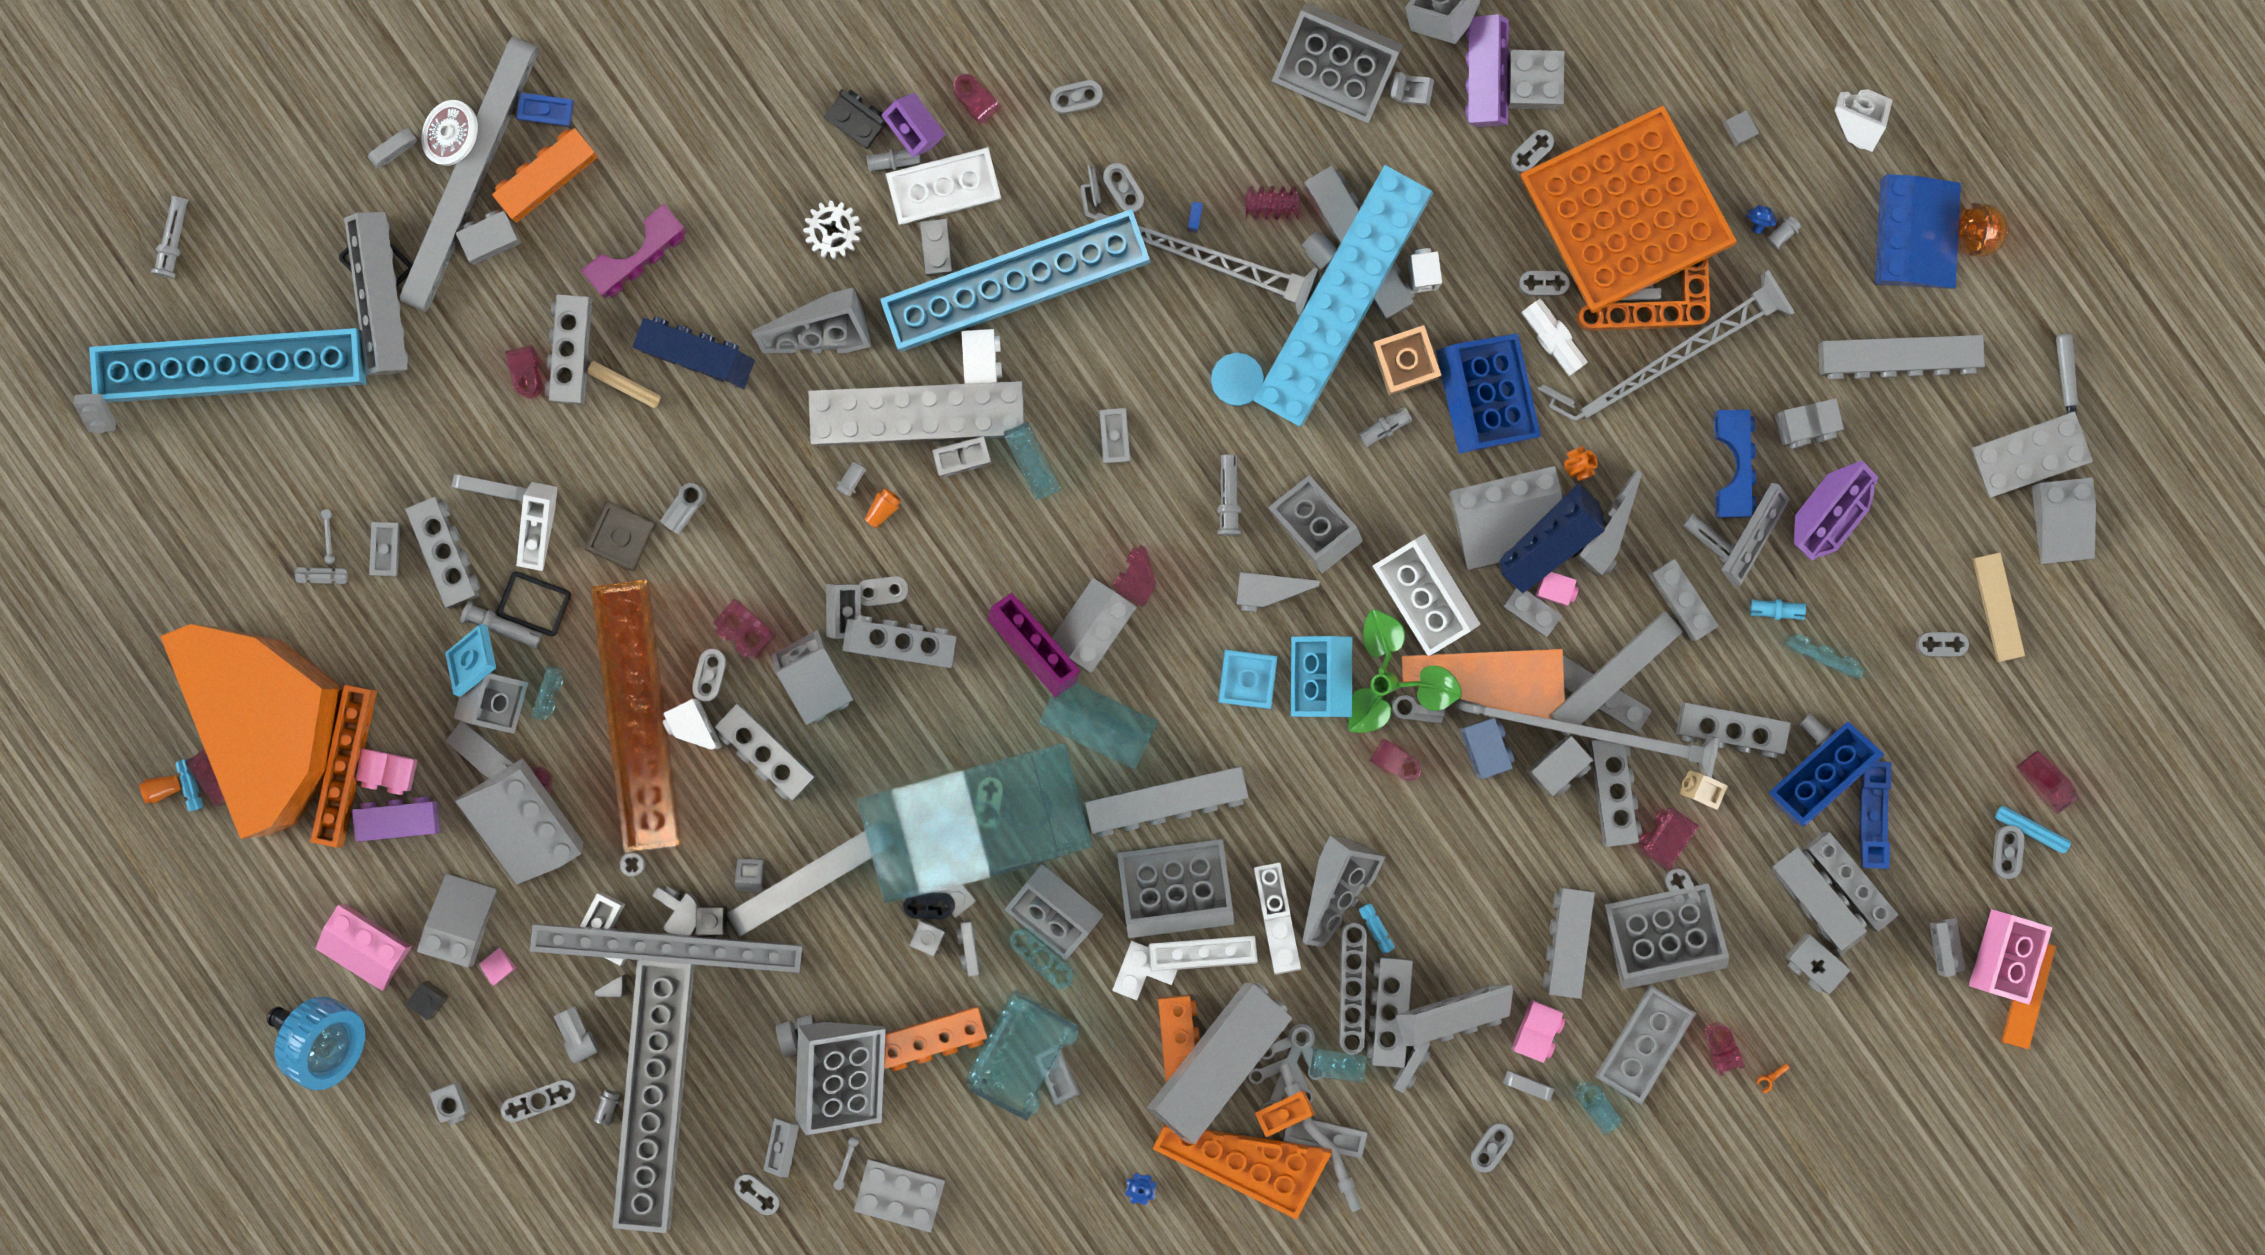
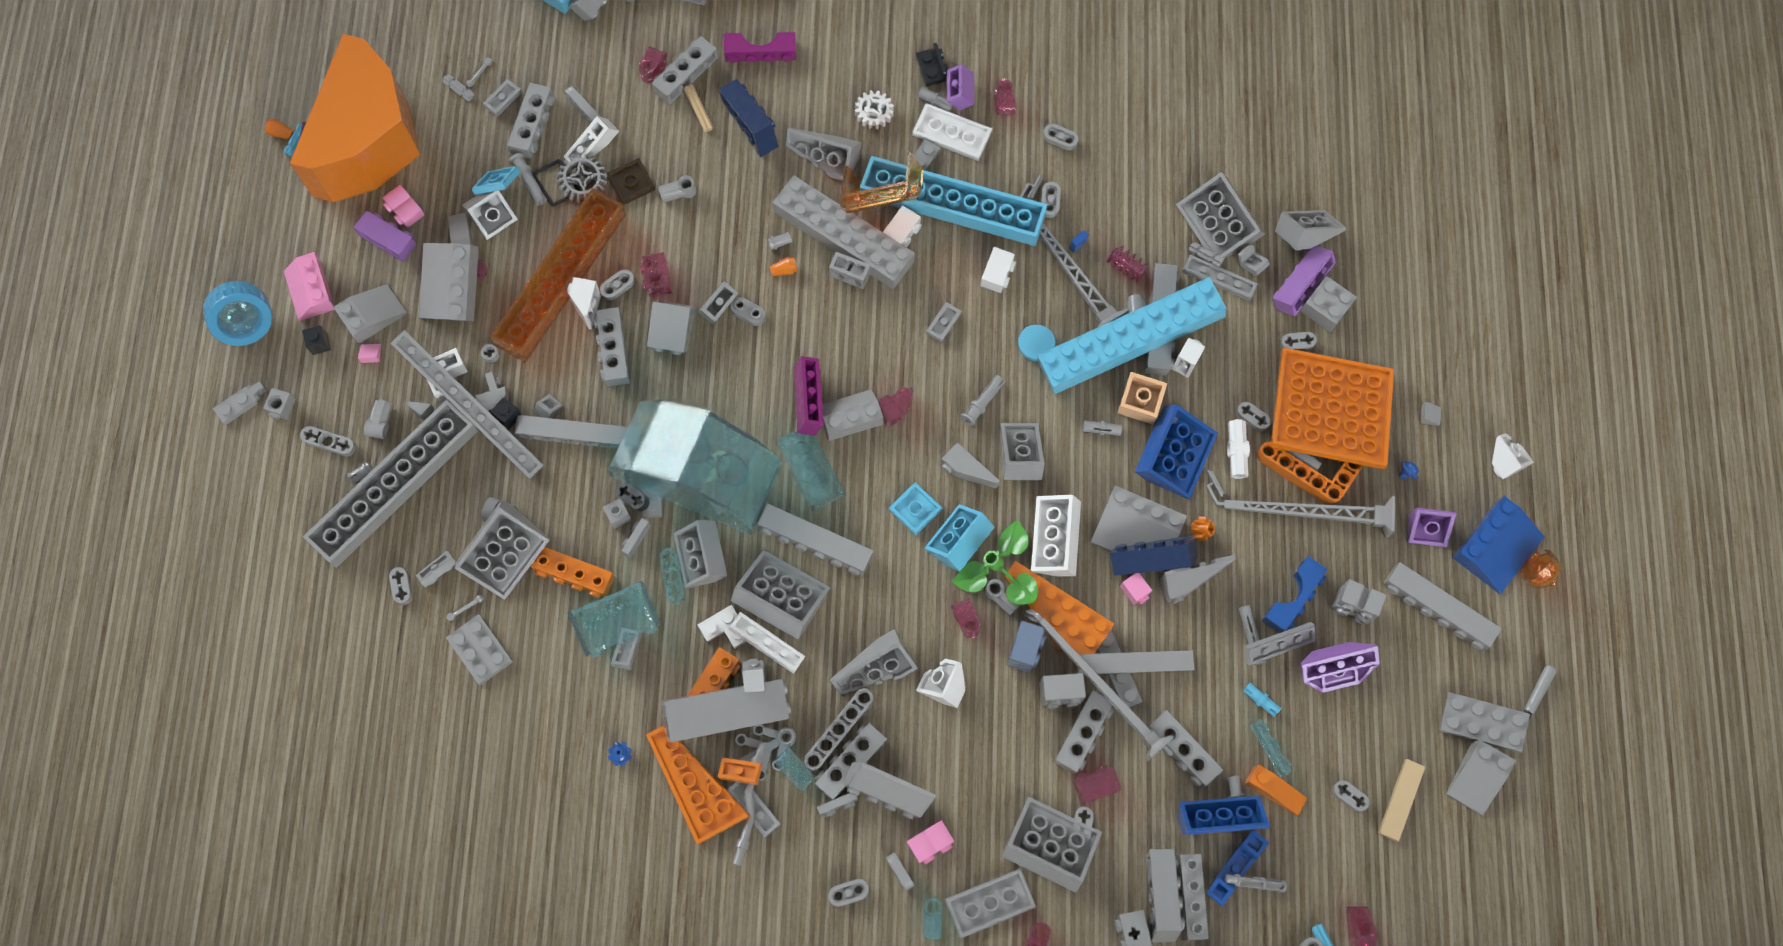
camera: 30 degrees right, 15 degrees down
orange brick [310,685,378,848] -> none
clear light blue plate [531,666,564,720] -> none
light grey brick [842,615,956,668] -> none
clear light blue plate [1004,422,1060,500] -> none
white slope [1254,863,1301,975] -> none
medium azure axle [1359,903,1395,954] -> none
light grey plate [1503,588,1562,637] -> none
light grey brick [1543,887,1595,999] -> none
light grey brick [1648,559,1719,641] -> none
tan bracket [1679,770,1728,810] -> none
light grey pin [1767,216,1801,250] -> none
none -> light grey hinge [213,381,267,425]
none -> light grey gear [557,154,607,203]
none -> slope [742,659,765,693]
none -> clear orange windscreen [840,151,923,213]
none -> white slope [916,659,966,708]
none -> white brick [980,247,1016,293]
none -> light grey tile [1182,255,1258,301]
none -> light grey axle [1189,242,1224,267]
none -> light grey piece [1225,874,1287,893]
none -> orange slope [1244,764,1307,816]
none -> medium lavender slope [1408,508,1456,547]

